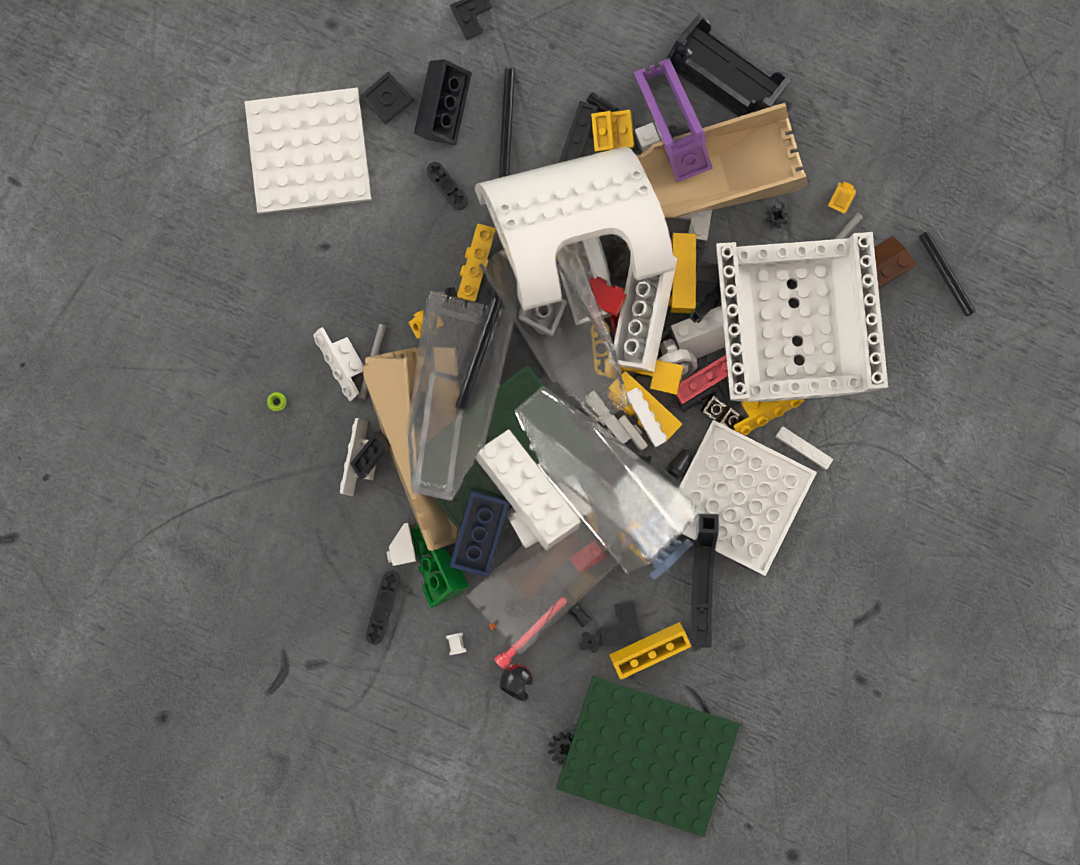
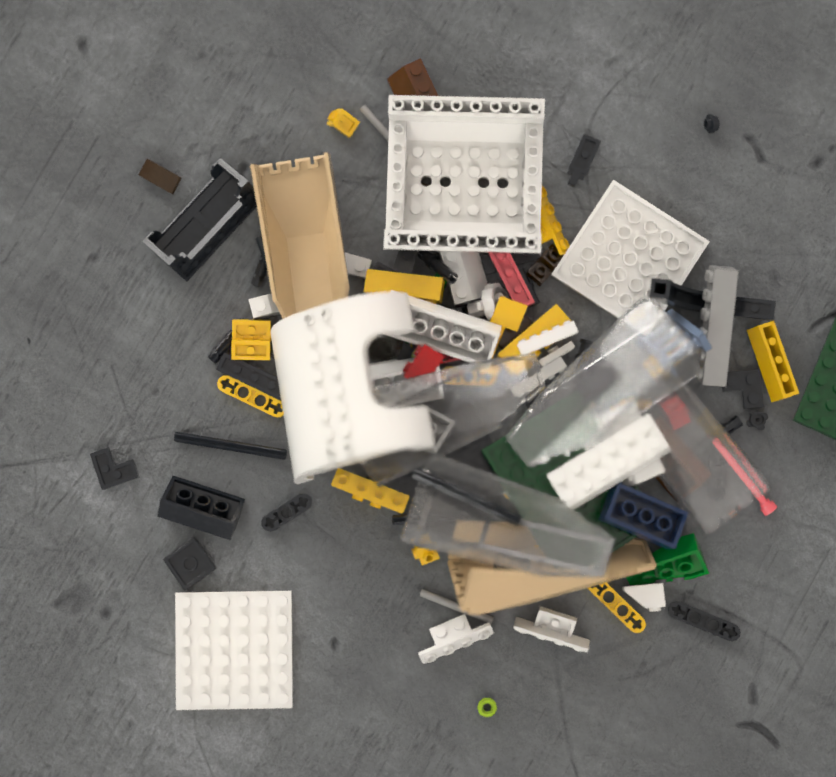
camera: 75 degrees left, 0 degrees up
black plate [350,430,391,479] -> none
white bush [446,632,467,655] -> none
black helmet [500,664,533,702] -> none
medium lavender piece [634,58,713,183] -> none
black cone [667,449,692,479] -> none
black gear [765,205,789,229] -> none
white piece [775,426,833,470] -> none
black axle [919,231,975,316] -> none
none -> dark brown slope [138,159,182,194]
none -> yellow beam [217,375,284,418]
none -> black hinge [567,134,601,187]
none -> yellow beam [587,583,646,633]
none -> light grey brick [695,265,739,387]
none -> black plate [703,114,720,133]

